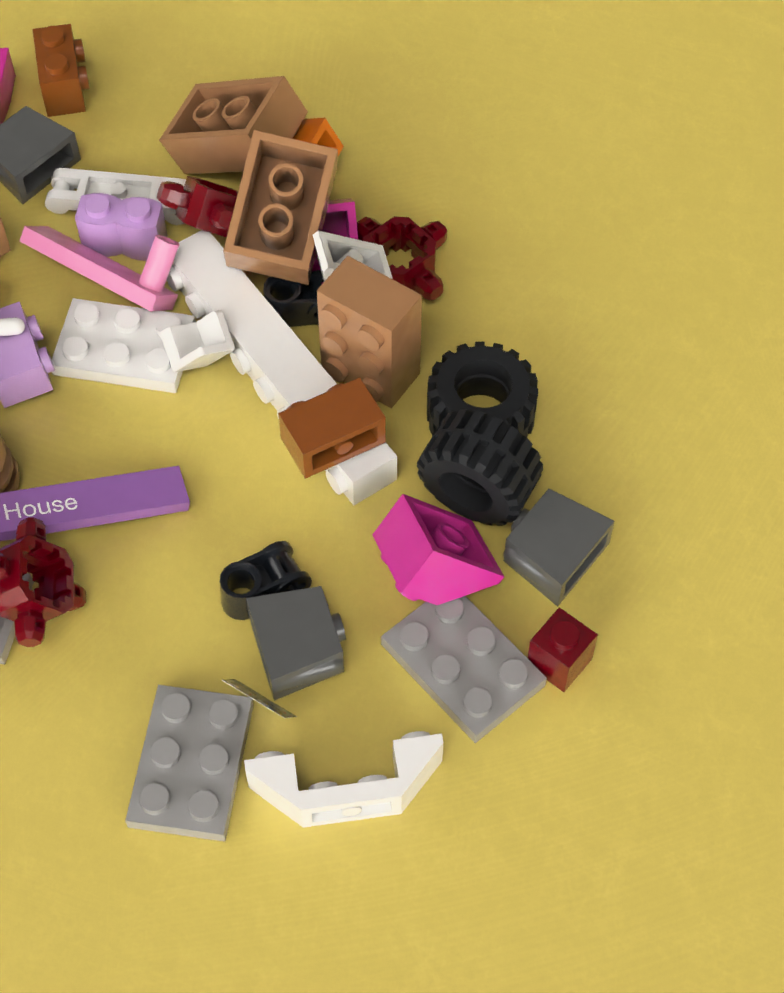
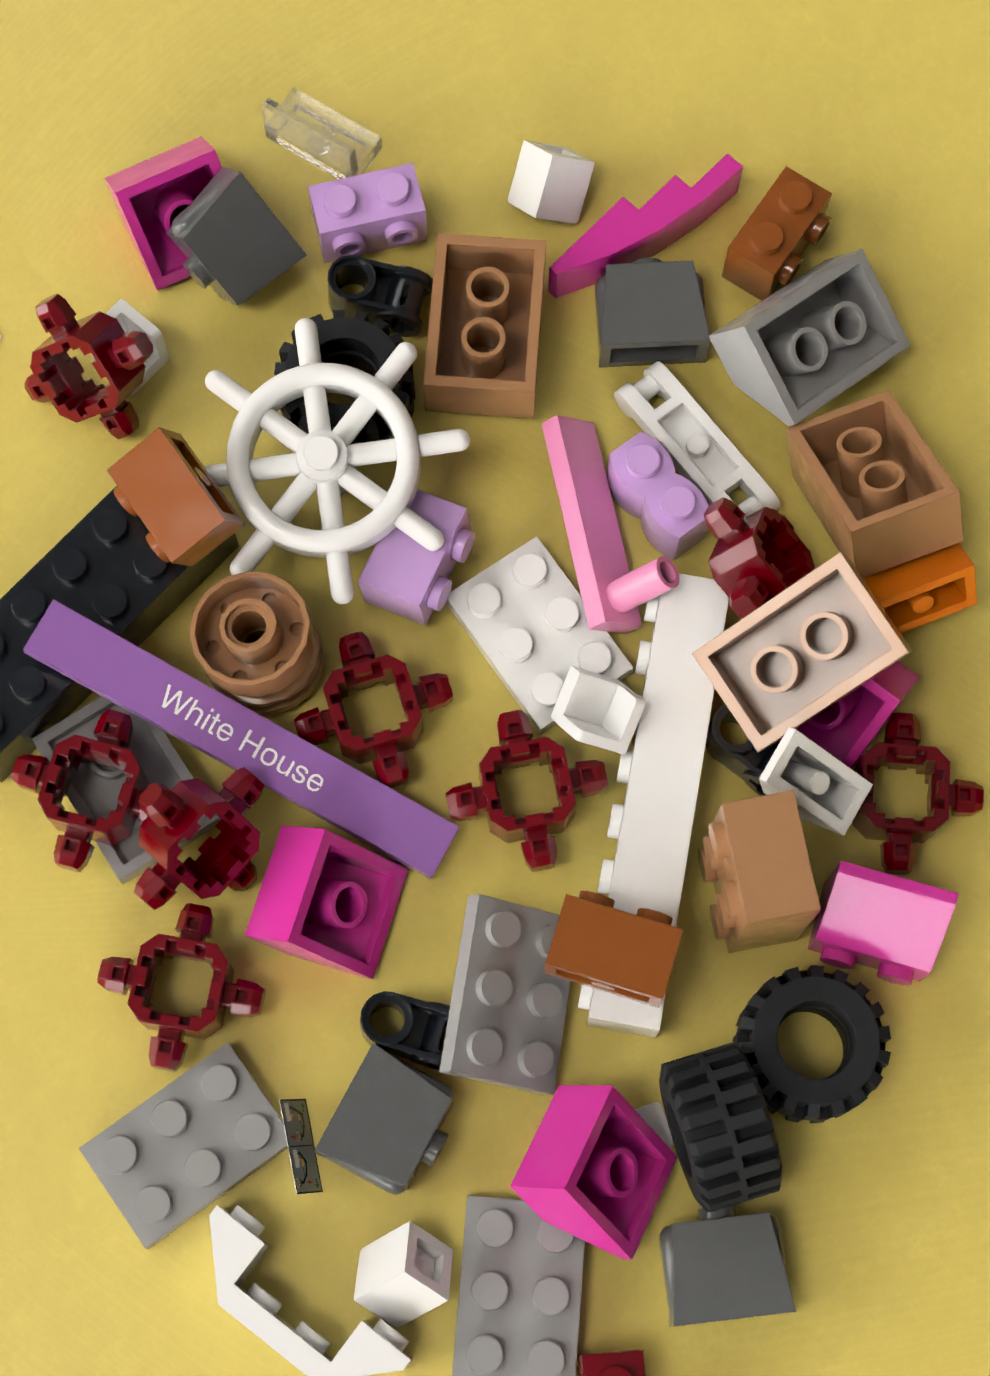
camera: 45 degrees right, 15 degrees up
none -> dark red piece [97,903,266,1072]
none -> dark pink slope [244,825,408,979]
none -> dark red piece [294,632,453,788]
none -> white panel [353,1221,453,1327]
none -> light grey plate [439,894,571,1095]
none -> dark red piece [446,710,608,872]
none -> light grey slope [709,249,911,426]
none -> slope [807,861,959,986]

